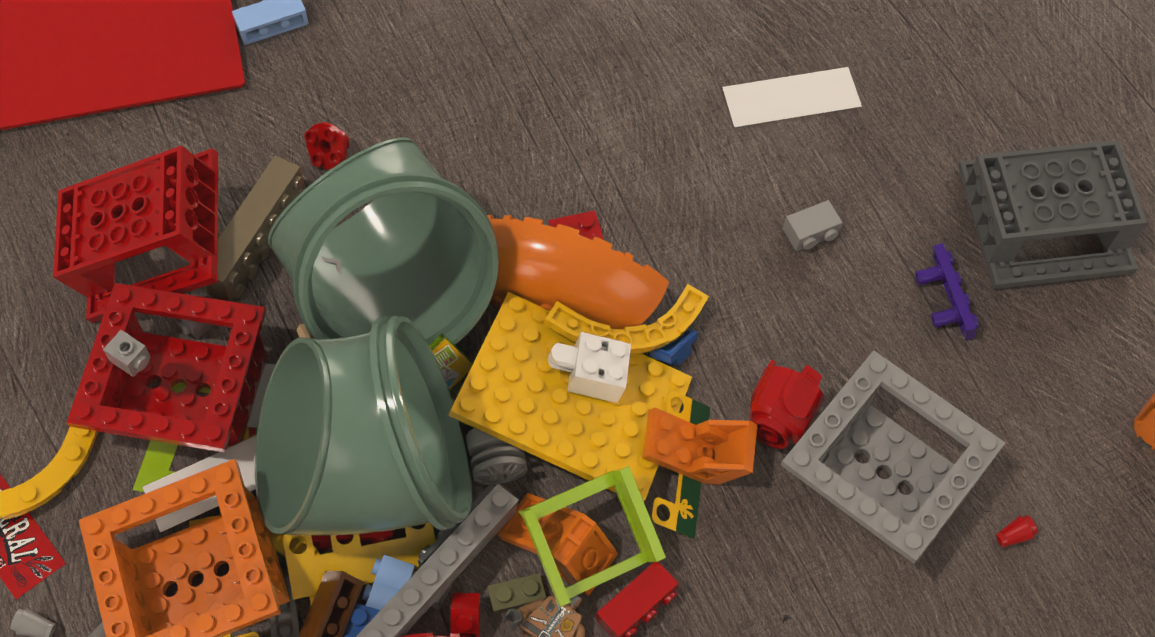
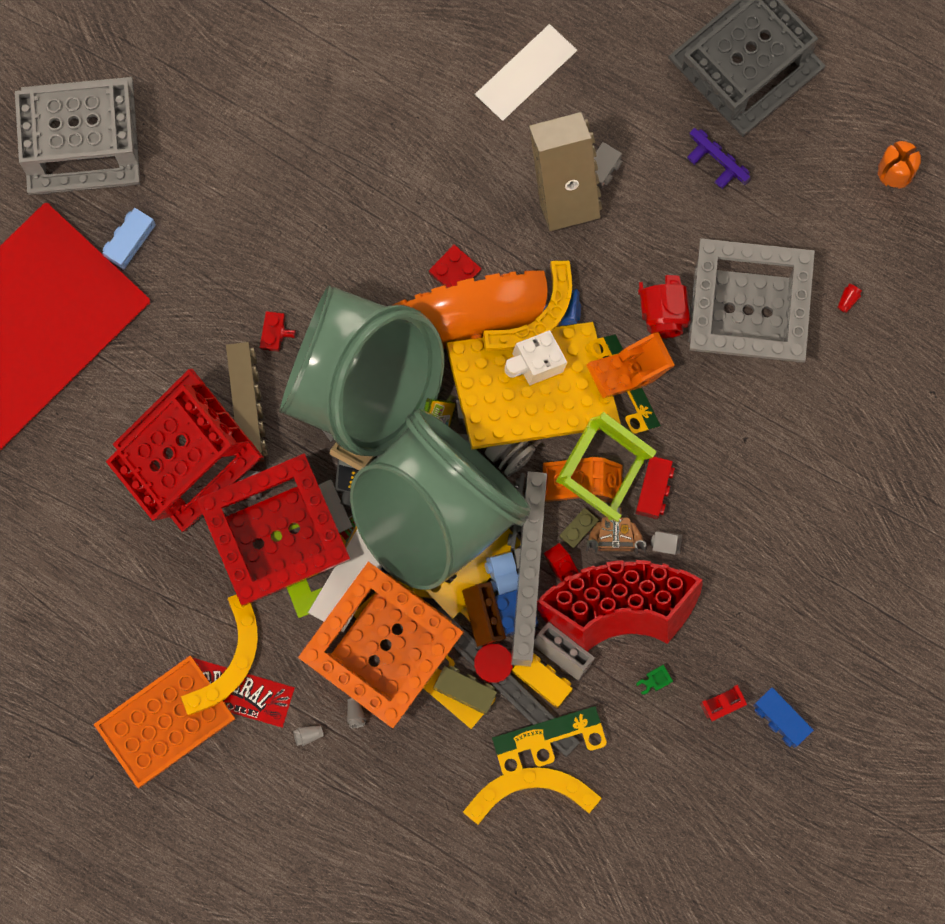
camera: 30 degrees left, 15 degrees up
light grey brick [103,330,151,377] -> none
red plate [304,122,349,170] -> none
none -> dark tan piece [529,112,602,231]

